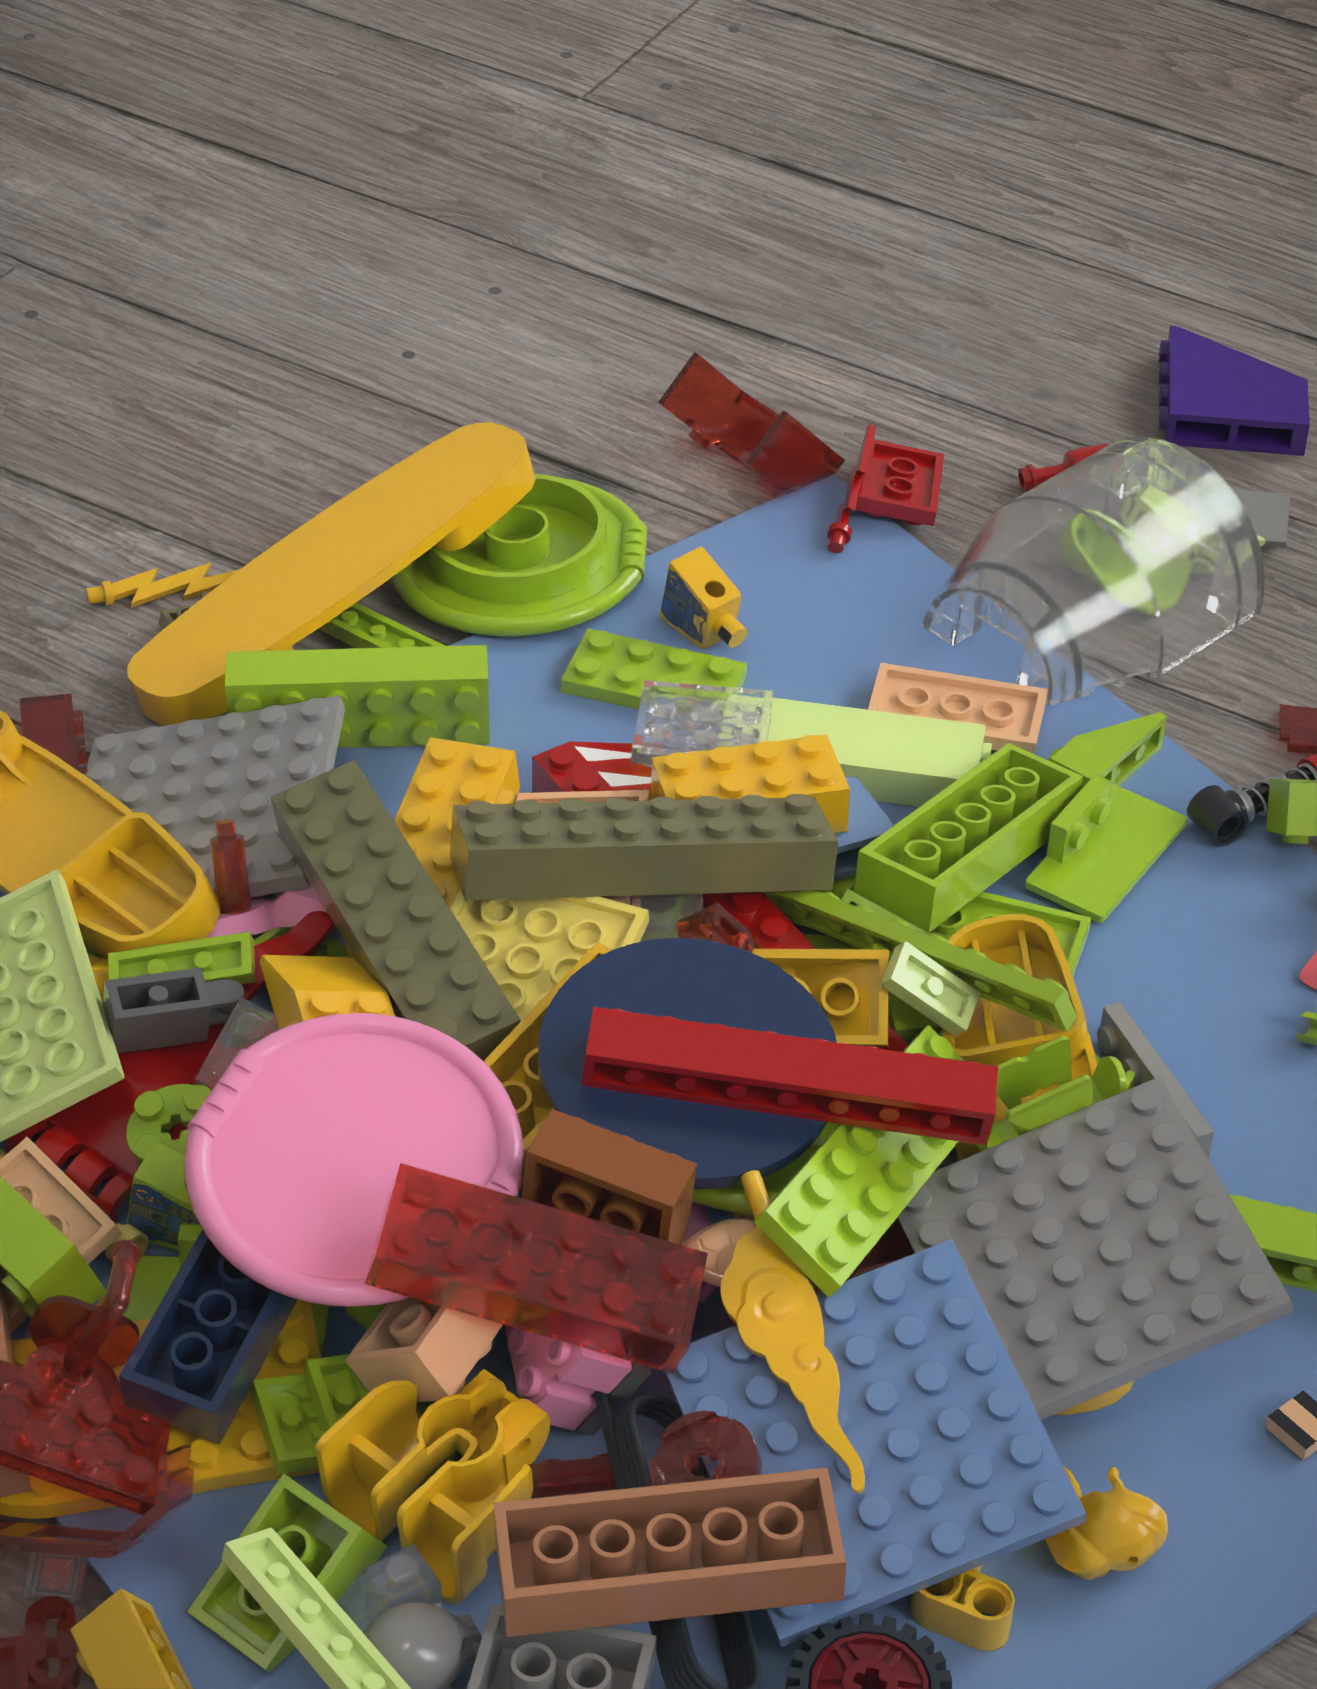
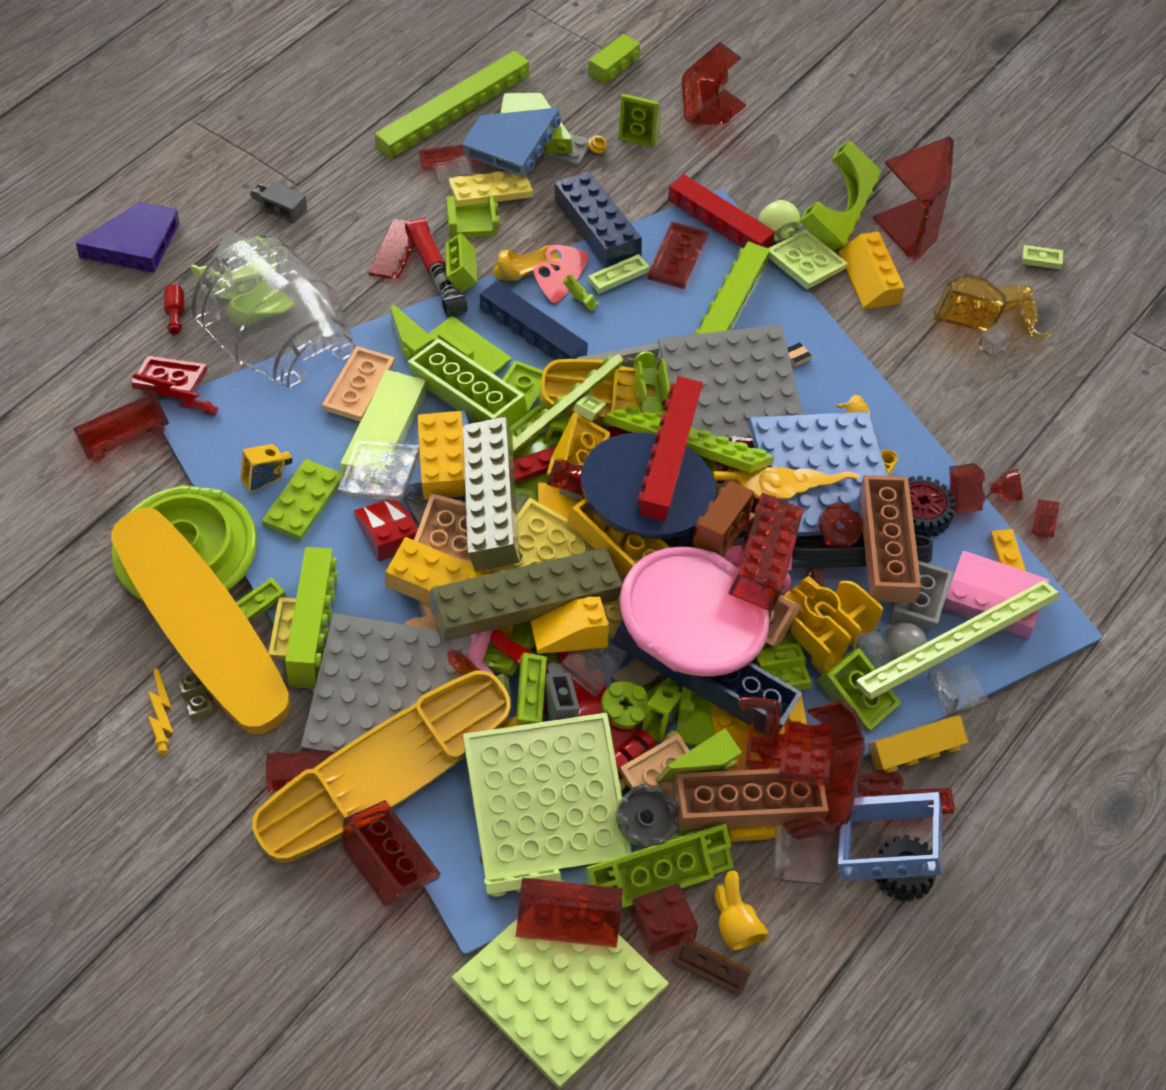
camera: 85 degrees left, 10 degrees up
none -> dark blue brick [480,281,588,360]

